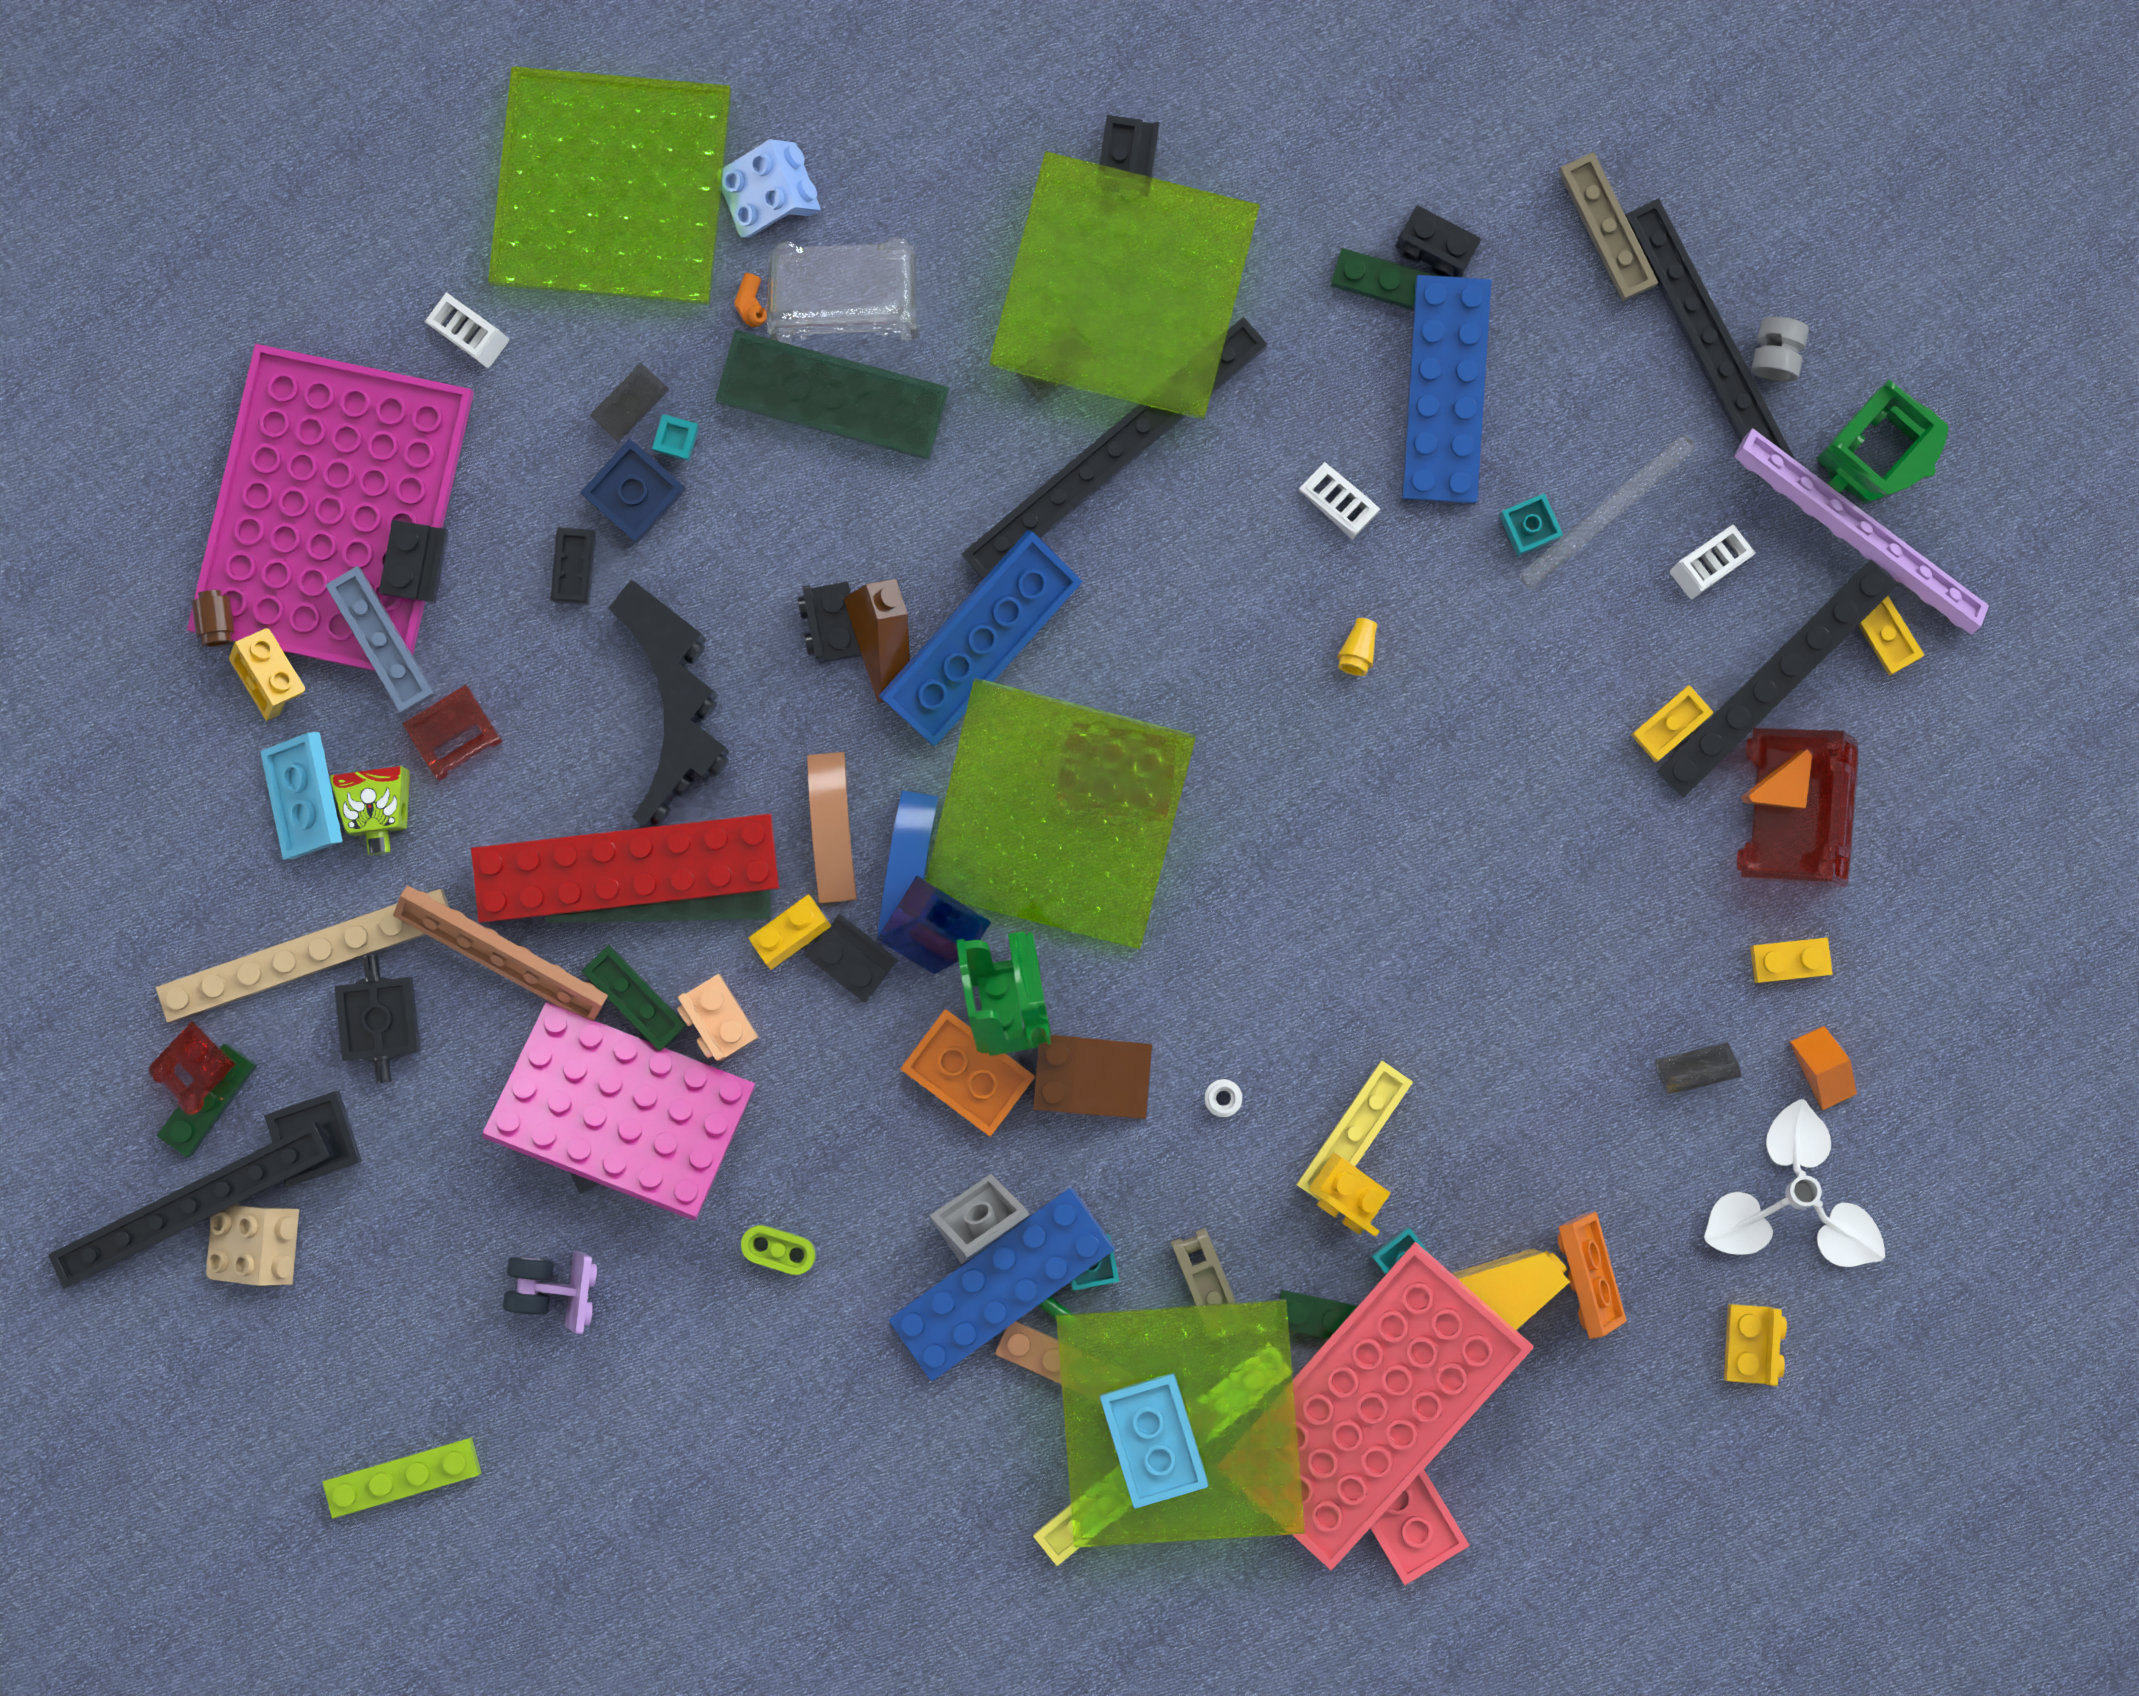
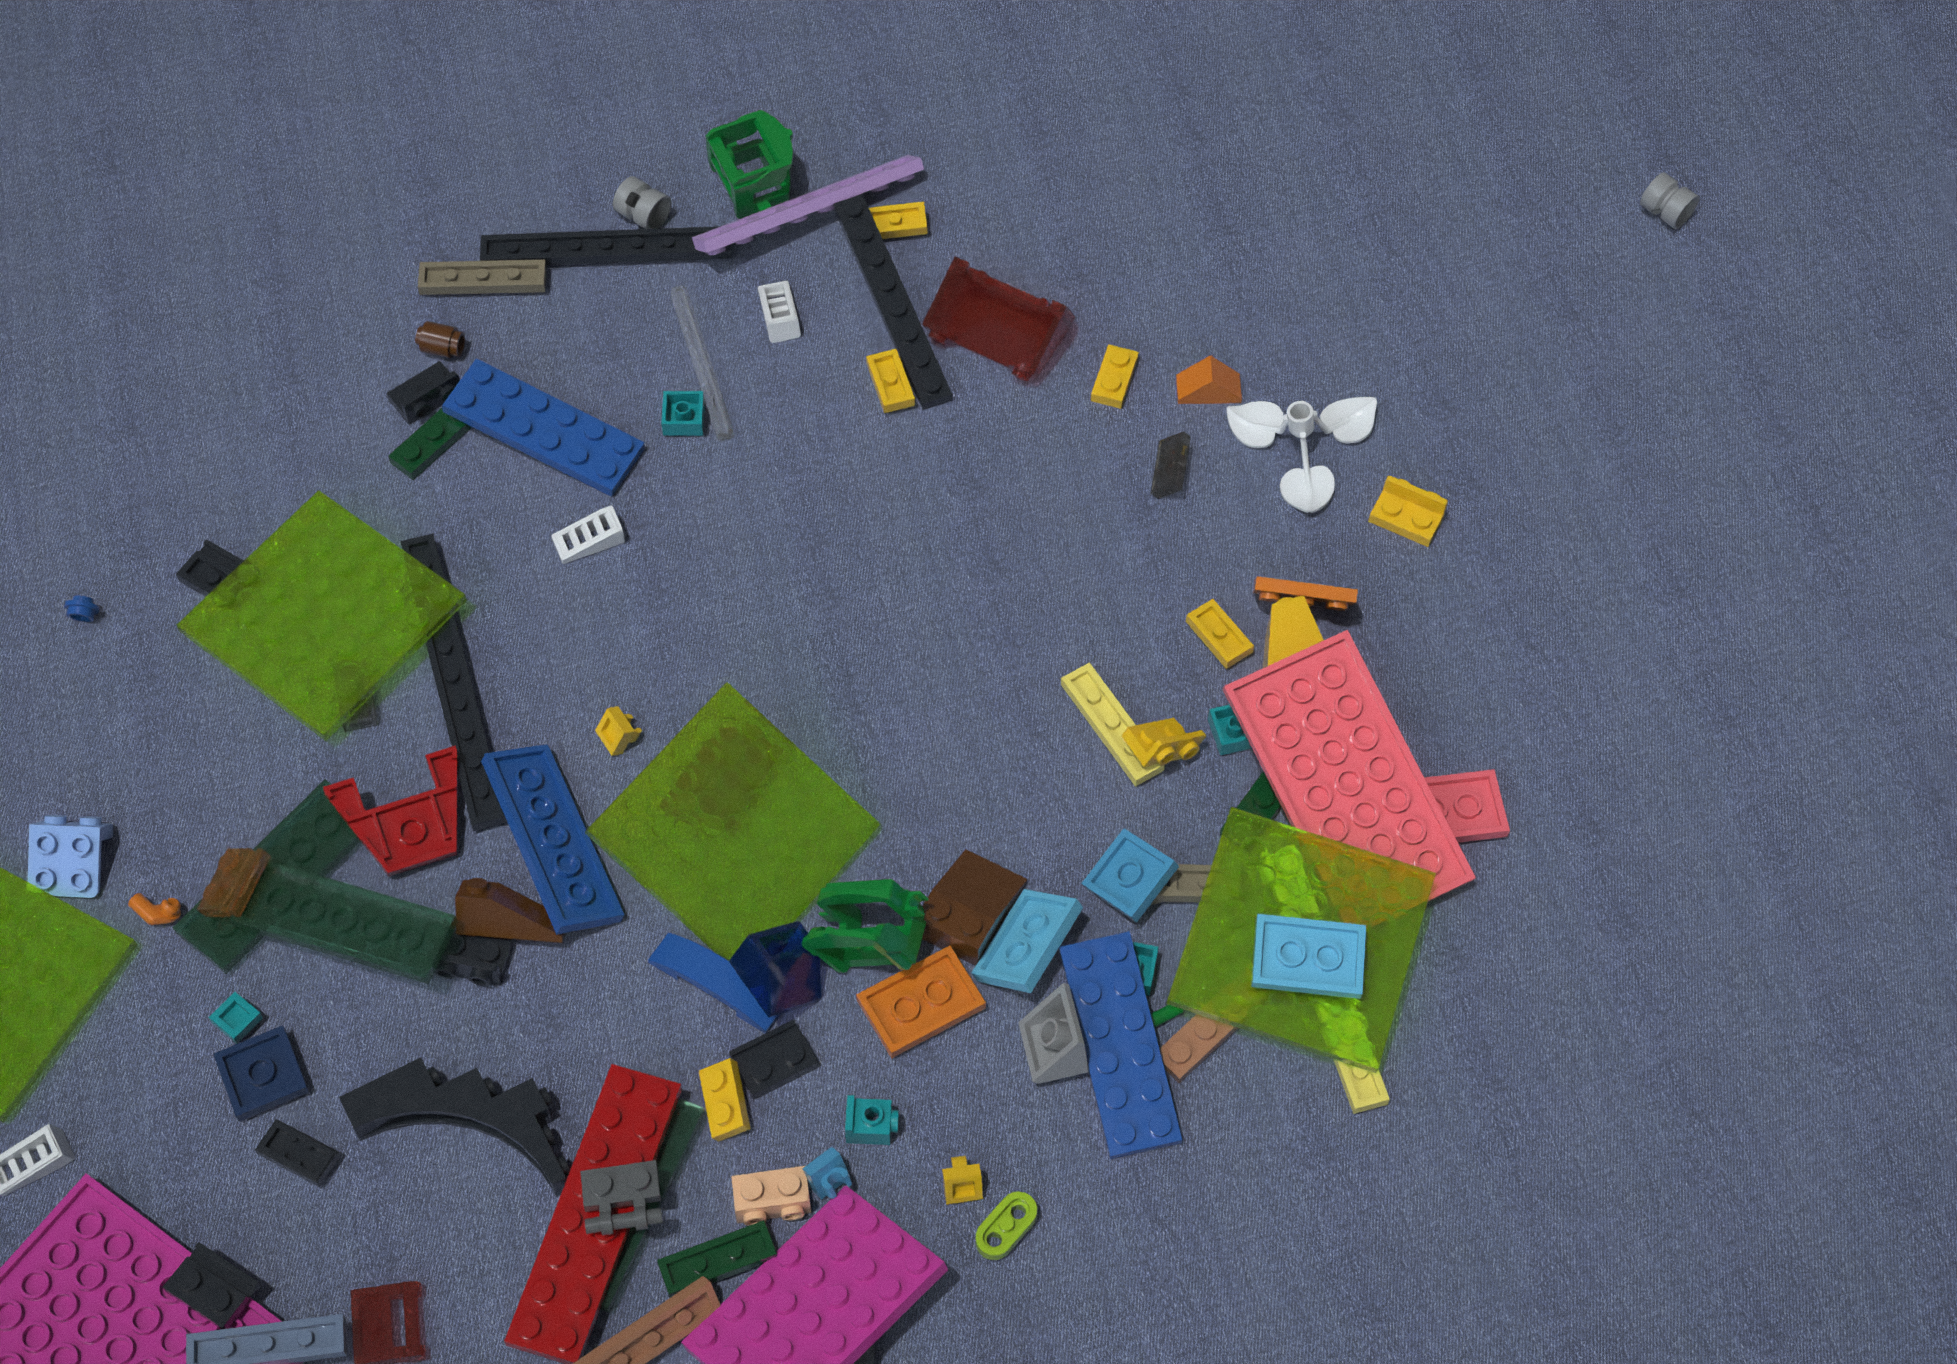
camera: 70 degrees left, 25 degrees down
clear smoke plate [590,363,669,443] -> none
clear windscreen [767,238,919,345] -> none
nougat slope [807,752,857,903] -> none
white plate [1205,1079,1242,1117] -> none
yellow cone [1337,618,1378,676] -> none
orange slope [1740,749,1812,809] -> none
none -> blue plate [64,595,100,622]
none -> clear orange plate [197,848,271,917]
none -> clear green plate [230,859,458,984]
none -> red wing [323,745,457,877]
none -> reddish brown brick [415,321,465,358]
none -> dark grey plate [580,1160,663,1236]
none -> yellow tile [595,706,642,756]
none -> dark azure tile [802,1147,852,1200]
none -> teal brick [845,1095,899,1145]
none -> yellow tile [942,1155,983,1205]
none -> medium azure plate [971,889,1083,993]
none -> dark azure plate [1081,828,1179,923]
none -> yellow plate [1185,599,1254,669]

